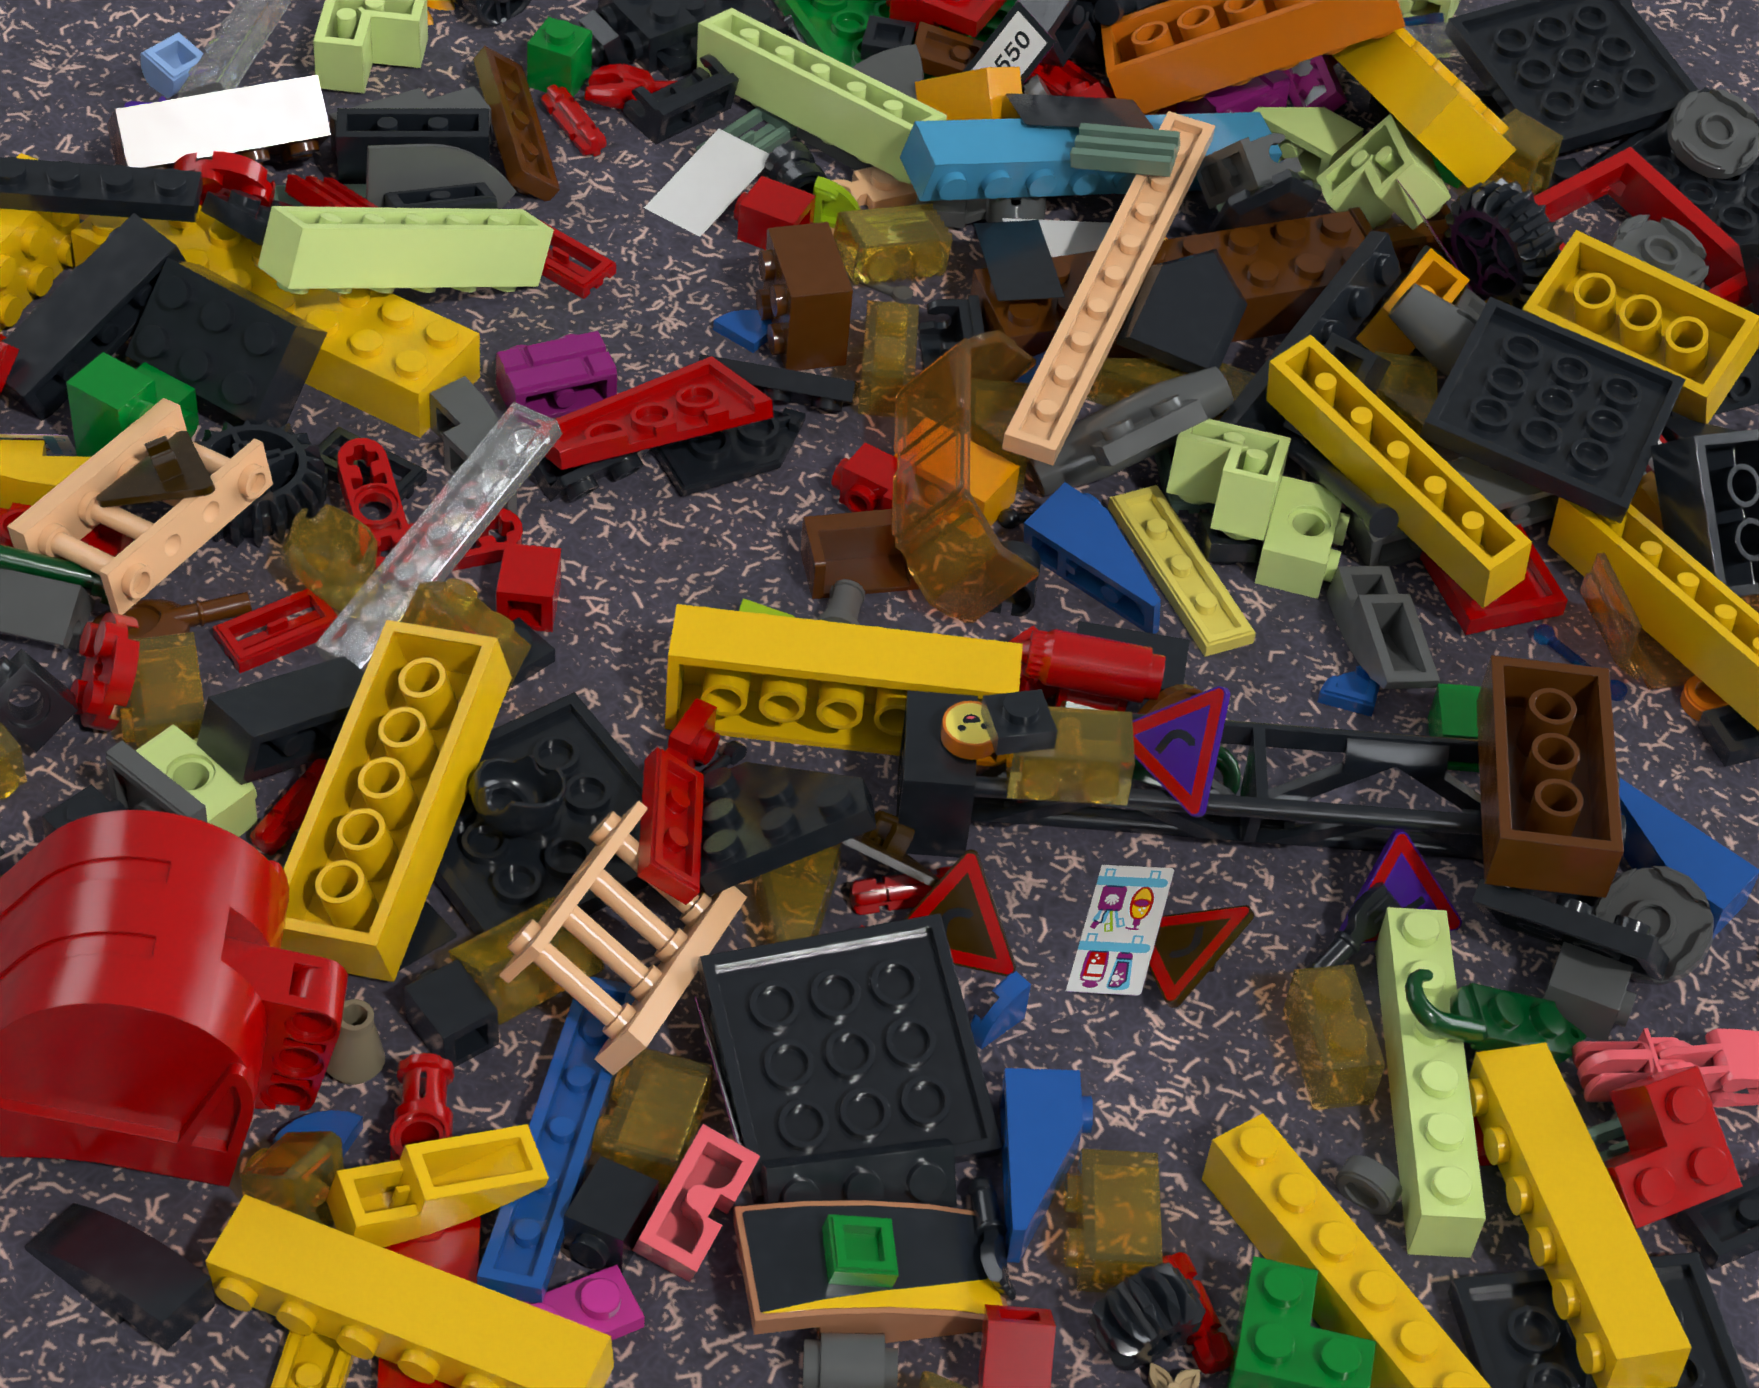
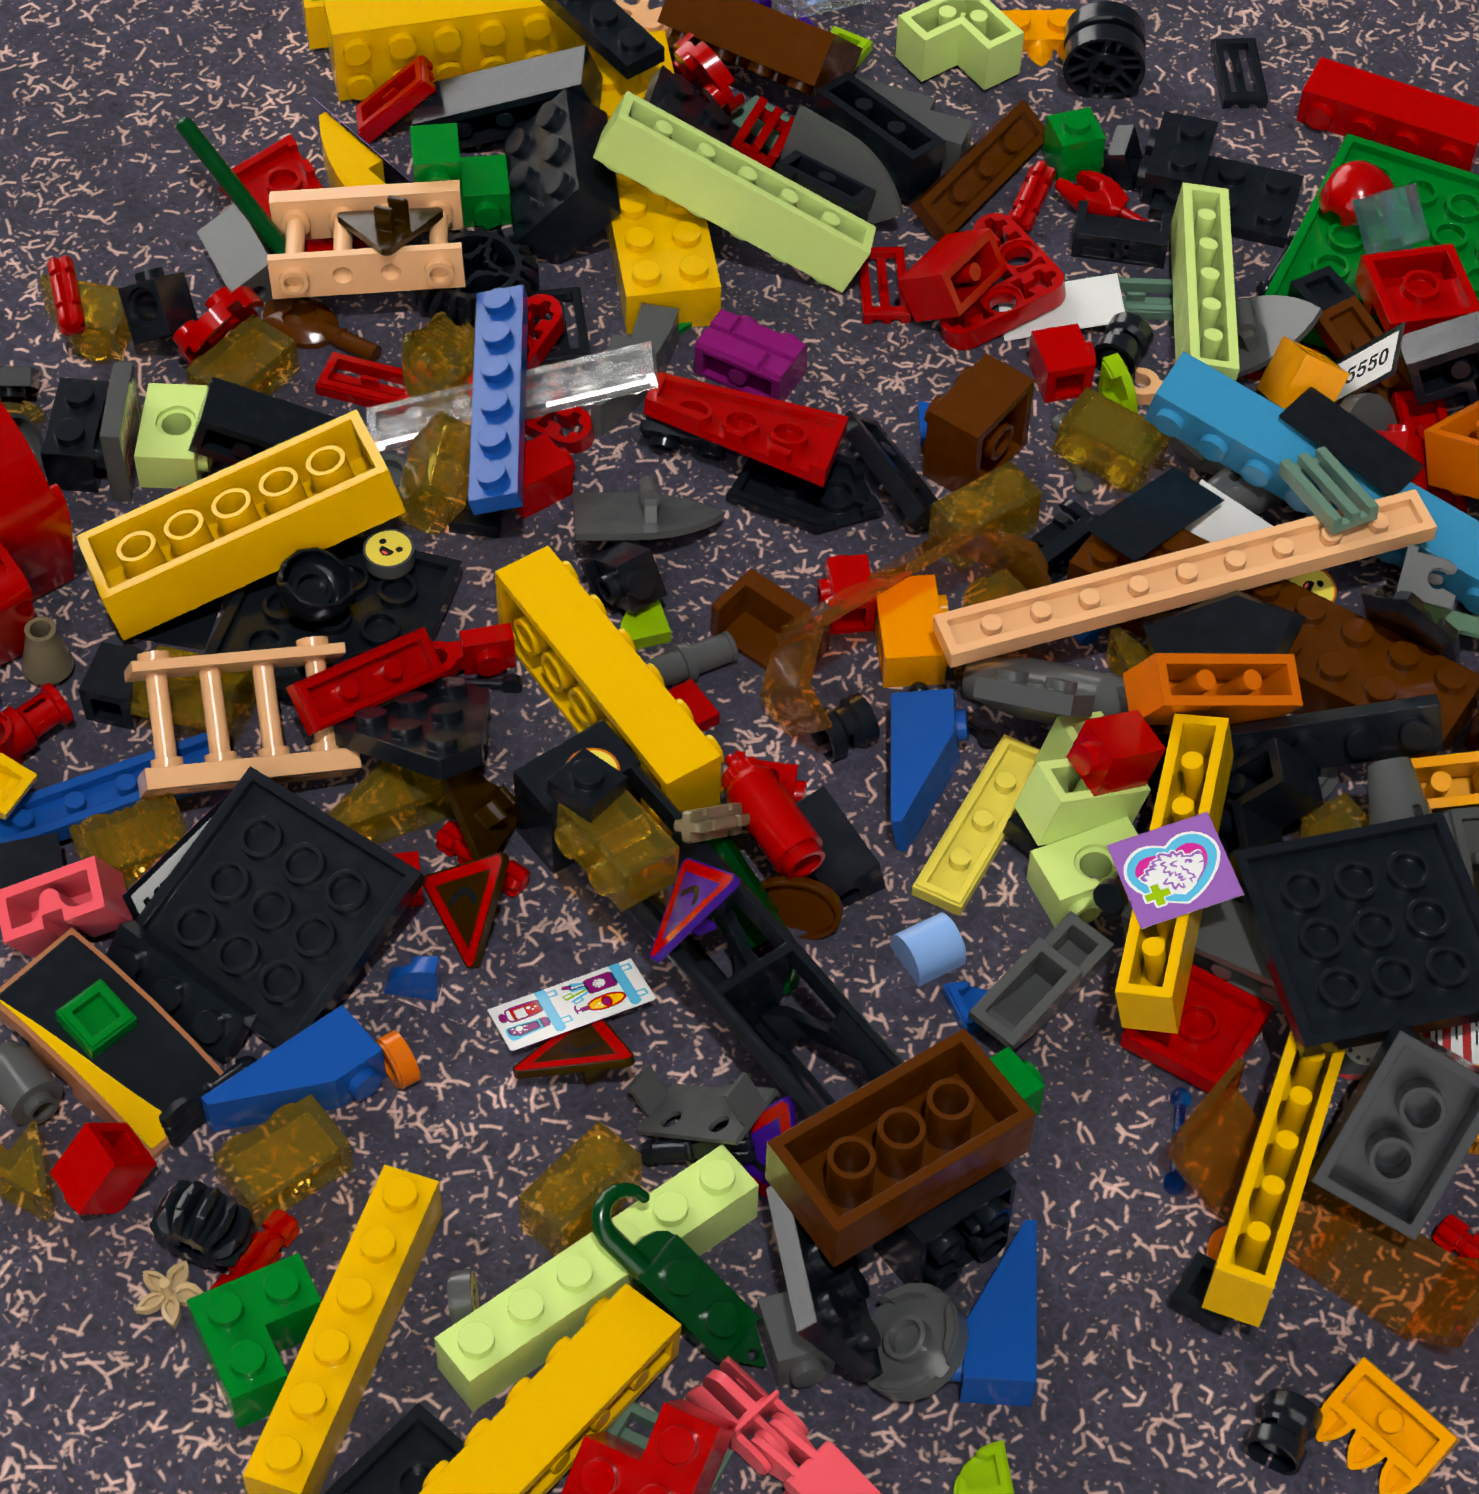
camera: 55 degrees right, 5 degrees up
none -> tile [363,529,415,579]
none -> orange tile [375,1030,421,1090]
none -> plate [468,284,529,515]
none -> dark grey shield [572,475,724,541]
none -> black brick [580,540,668,613]
none -> dark grey piece [627,1064,779,1145]
none -> dark tan axle [674,802,750,844]
none -> light blue brick [890,912,966,987]
none -> red brick [897,227,1008,322]
none -> red beam [940,213,1066,351]
none -> red brick [1066,710,1166,796]
none -> sticker [1107,812,1244,929]
none -> orange brick [1123,653,1303,725]

